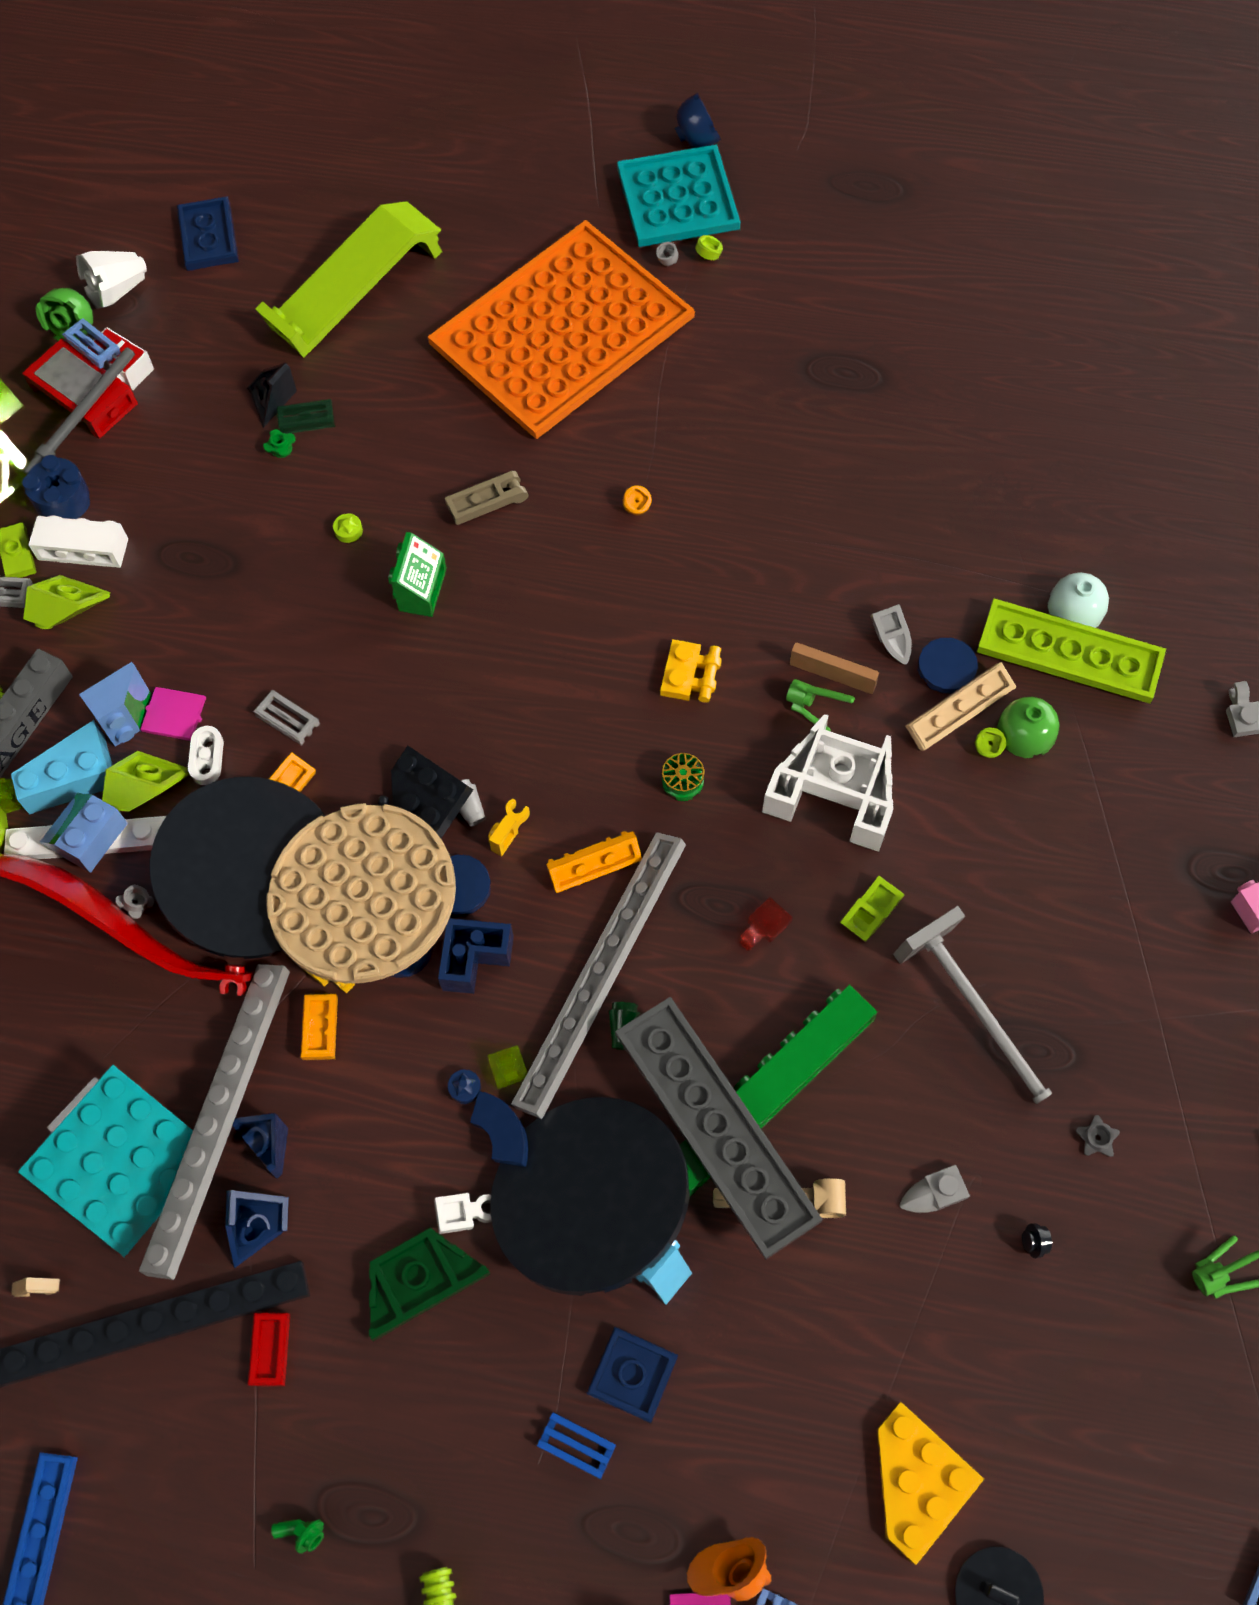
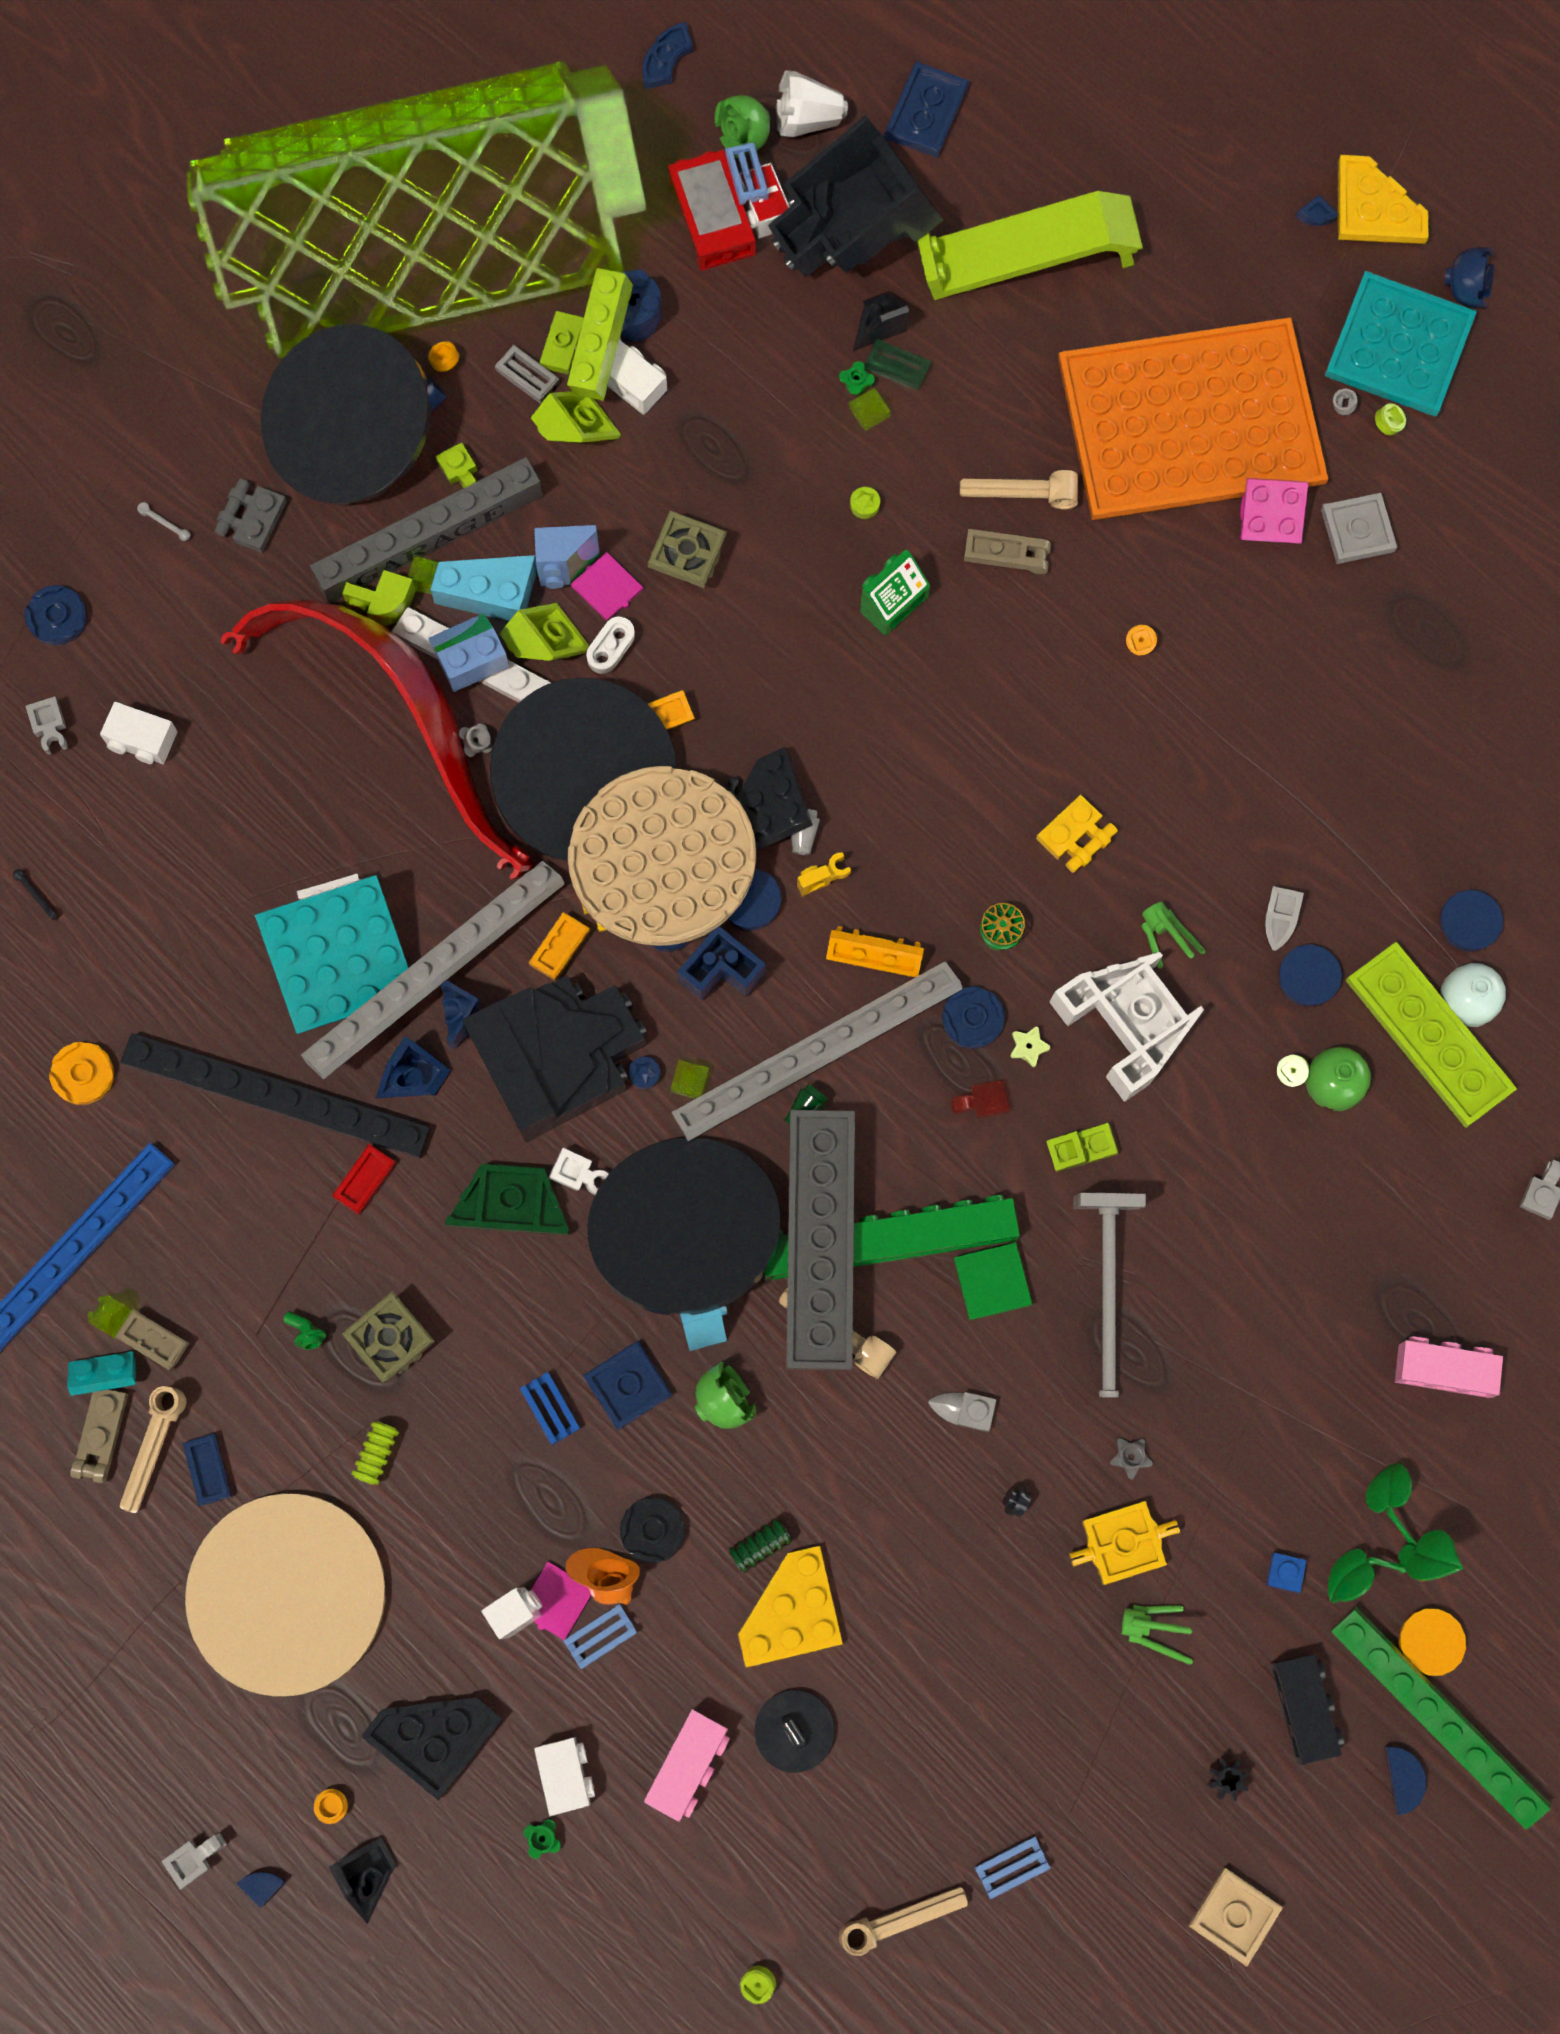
camera: 30 degrees right, 10 degrees up
tan tile [12,1278,59,1297] -> none
dark grey bar [23,347,135,475] -> none
light grey tile [253,690,320,746] -> none
dark blue tile [470,1091,528,1167] -> none
medium nougat tile [790,642,879,695] -> none
tan tile [905,662,1016,751] -> none
none -> olive piece [342,1291,435,1384]
none -> black panel [462,975,648,1143]
none -> lime brick [567,268,633,401]
none -> black tile [620,1497,685,1564]
none -> olive piece [647,511,726,588]
none -> bright green cylinder [695,1361,756,1429]
none -> dark green piece [729,1518,791,1573]
none -> black panel [768,115,943,277]
none -> clear neon green tile [849,388,890,431]
none -> dark blue tile [941,986,1005,1049]
none -> green tile [953,1243,1032,1321]
none -> tan axle [960,470,1078,509]
none -> yellowish green plate [1010,1027,1051,1067]
none -> yellow plate [1069,1501,1180,1585]
none -> plate [1240,478,1308,543]
none -> dark blue tile [1296,195,1339,226]
none -> light grey plate [1321,493,1397,564]
none -> yellow plate [1338,155,1428,244]
none -> dark blue tile [1439,890,1503,952]

